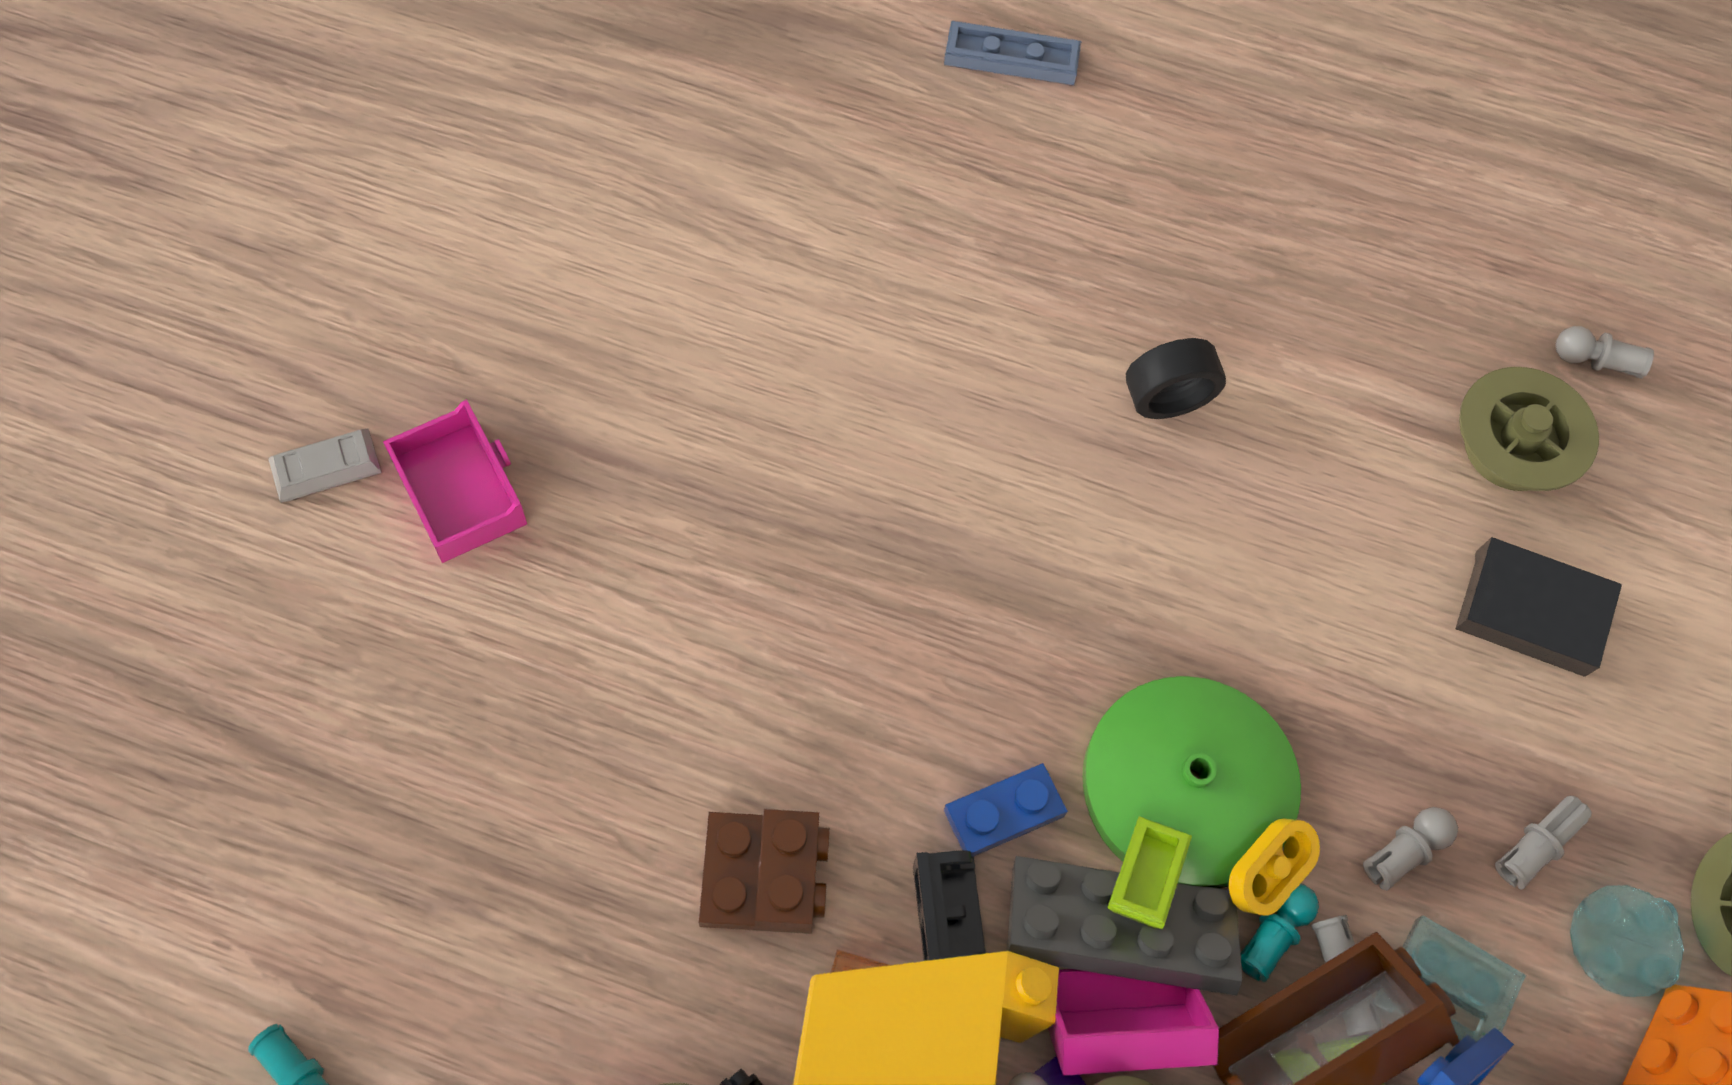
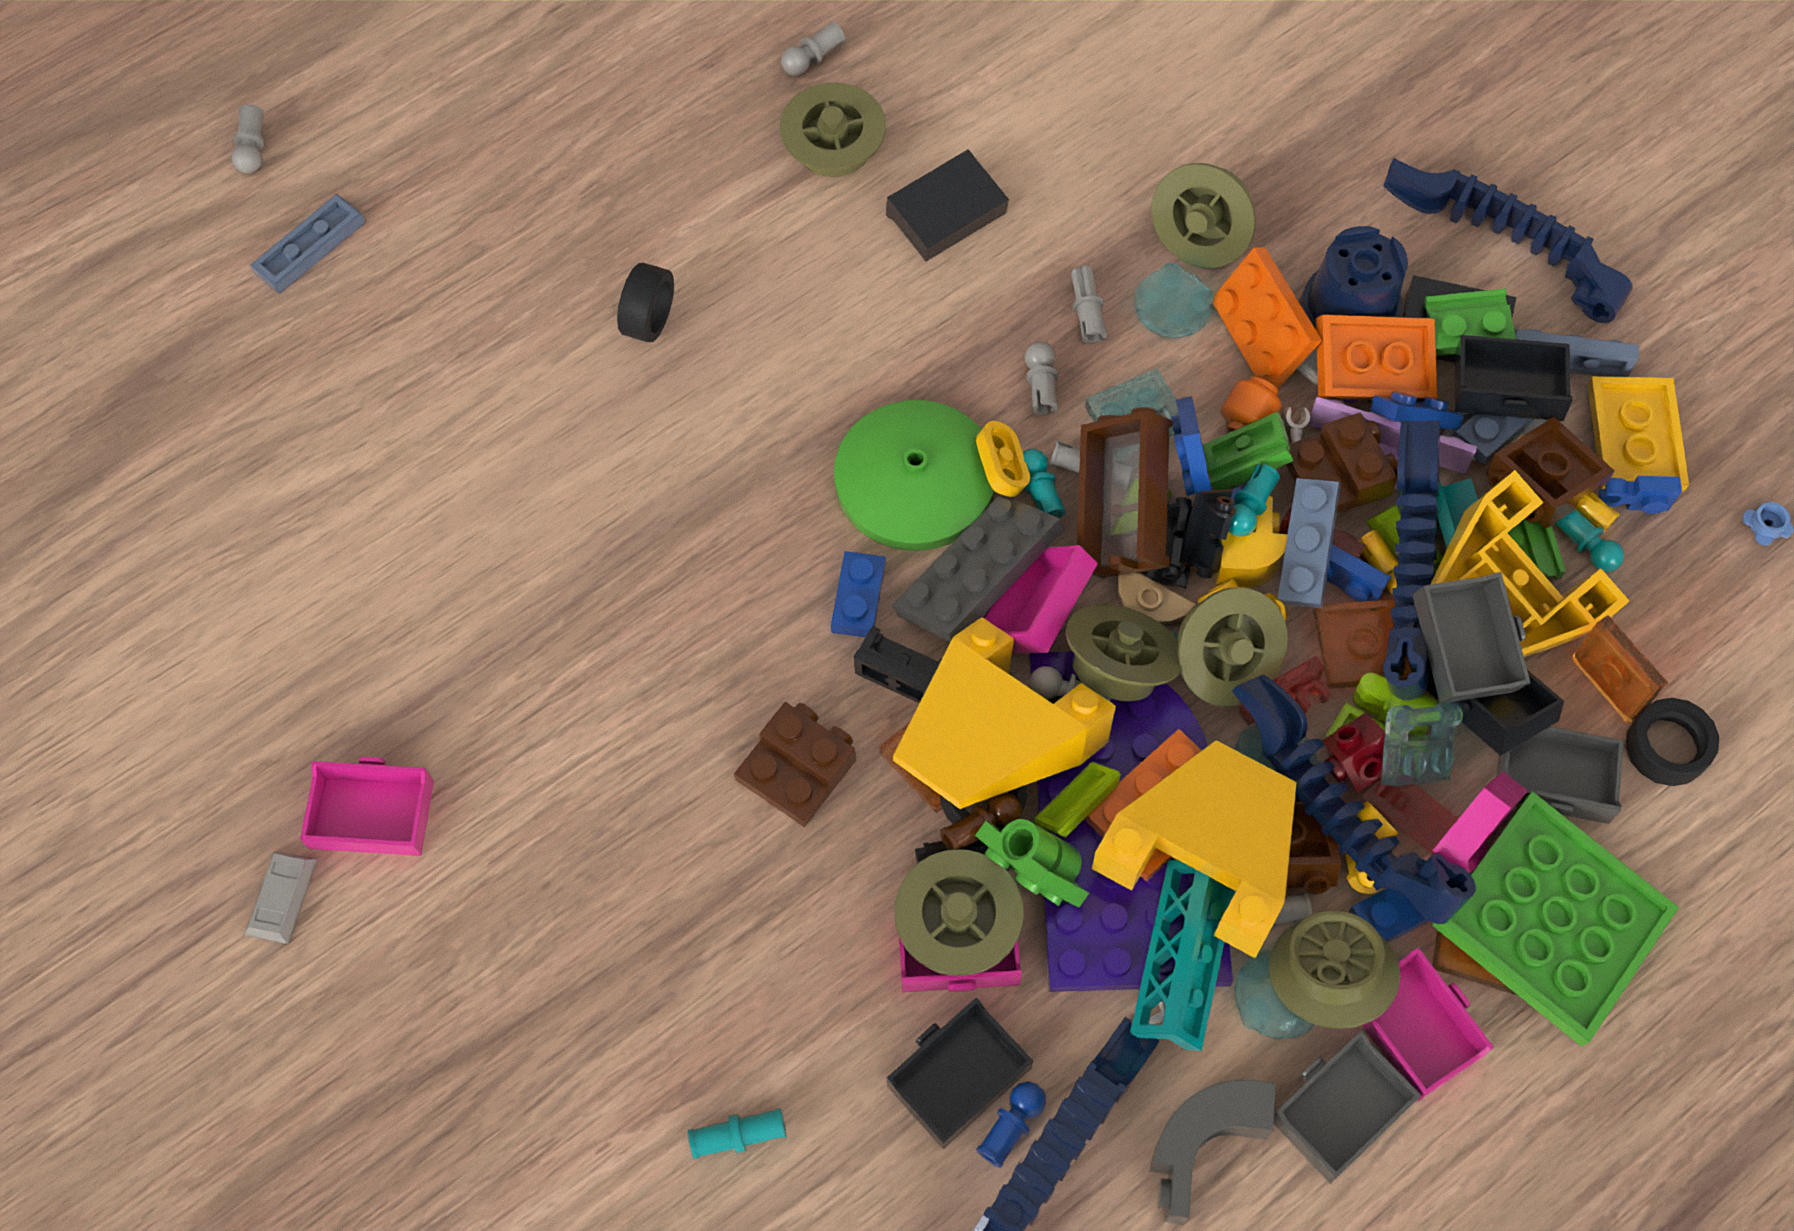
camera: 50 degrees left, 0 degrees up
lime tile [1108,816,1192,929] -> none

